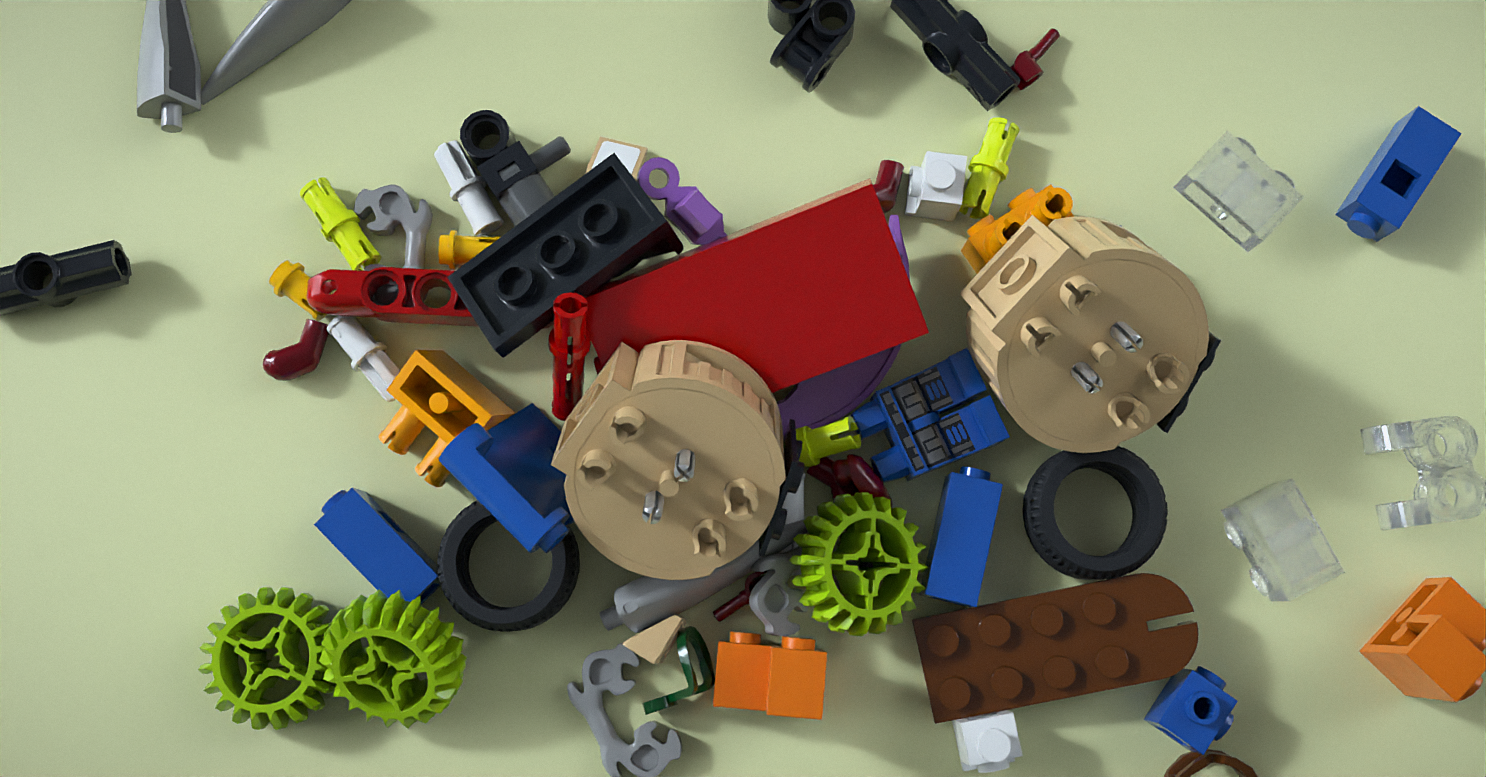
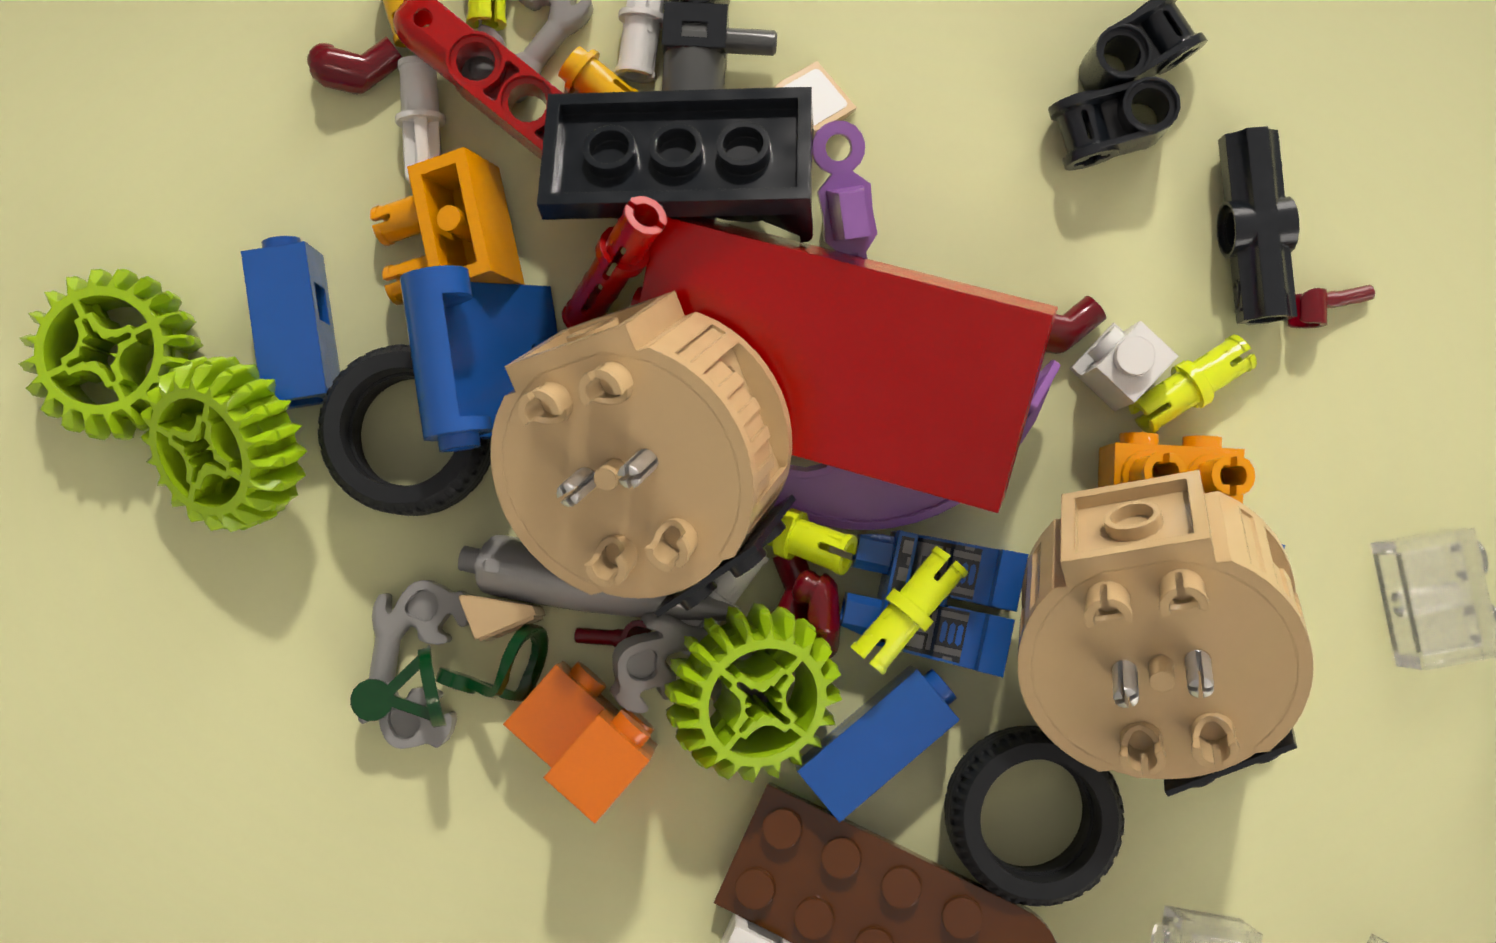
camera: 30 degrees right, 5 degrees up
none -> dark green piece [350,645,447,728]
none -> neon yellow pin [850,546,969,675]

